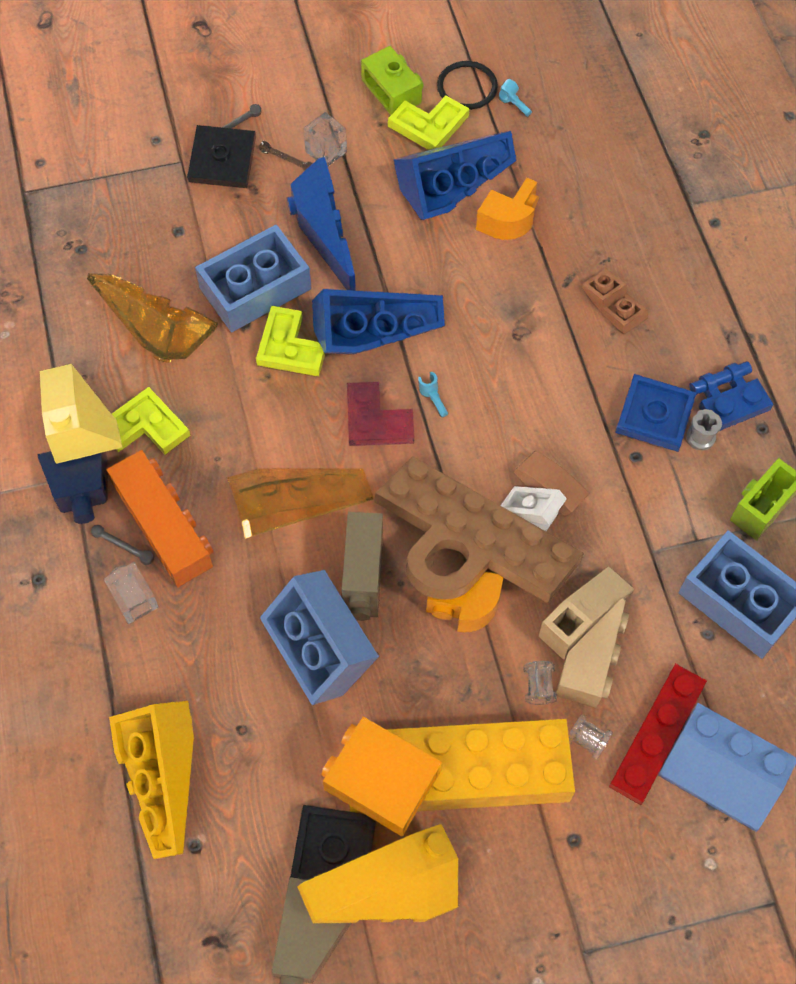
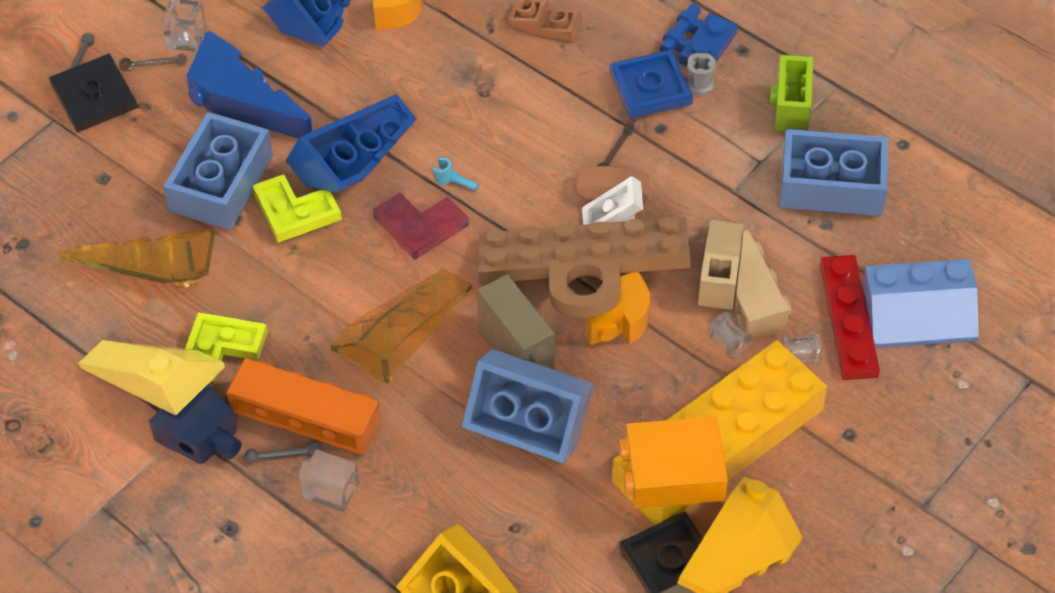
camera: 35 degrees left, 10 degrees down
none -> clear smoke hinge [597,122,635,166]

